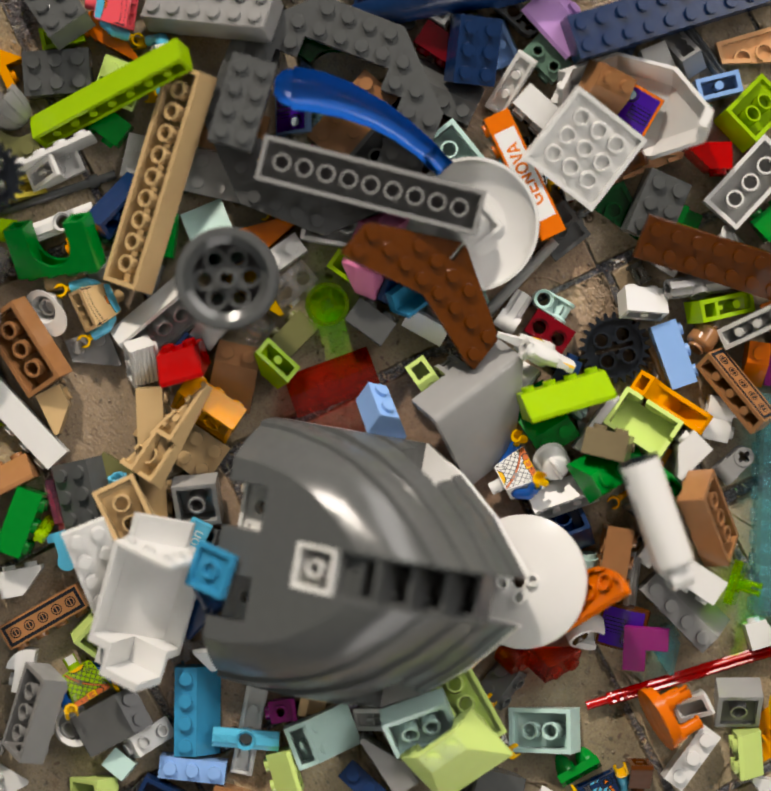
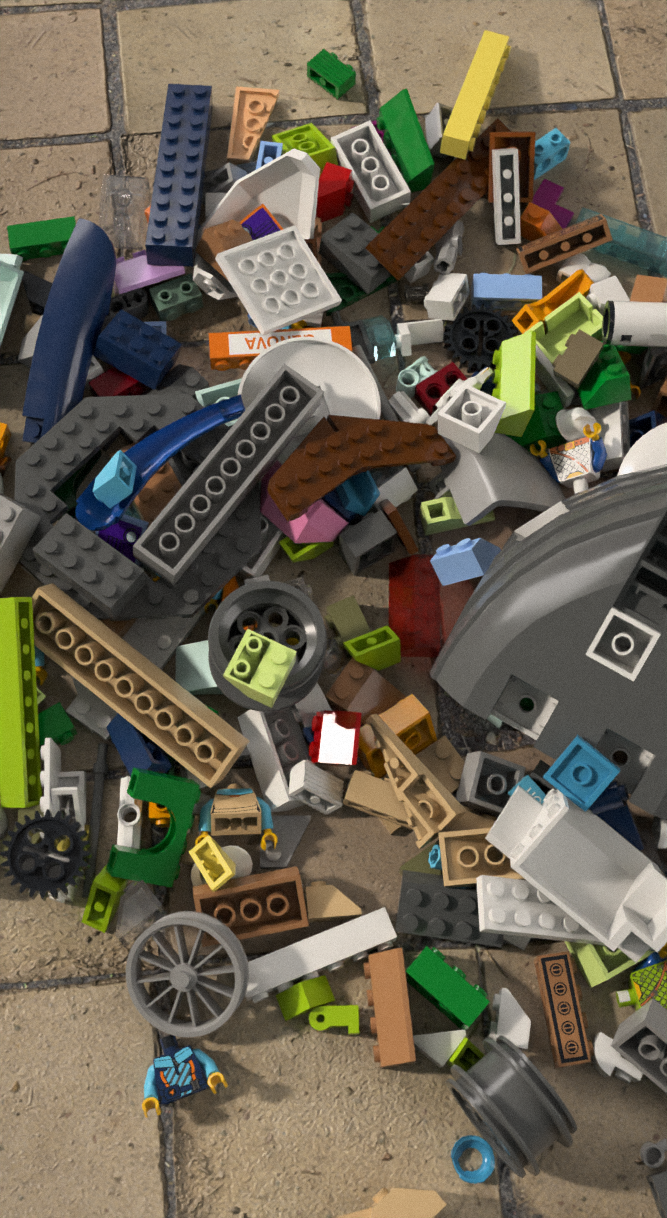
camera: 70 degrees left, 20 degrees down
lime axle [33,515,56,543] -> none
clear pink plate [44,479,64,525] -> none
medium azure leg [46,529,74,571] -> none
clear neon green cylinder [305,282,349,327] -> none
white tile [485,49,538,114] -> none
white brick [511,83,559,136] -> none
lime slope [684,291,756,324] -> none
medium nougat head [687,322,720,355] -> none
light grey piece [711,445,754,486] -> none
none -> medium azure slope [93,450,137,508]
none -> light yellow slope [189,835,236,892]
none -> yellowish green slope [223,629,297,708]
none -> clear light blue slope [362,315,397,361]
none -> reddish brown tile [380,499,419,555]
none -> white bracket [394,319,443,356]
none -> white slope [438,383,506,453]

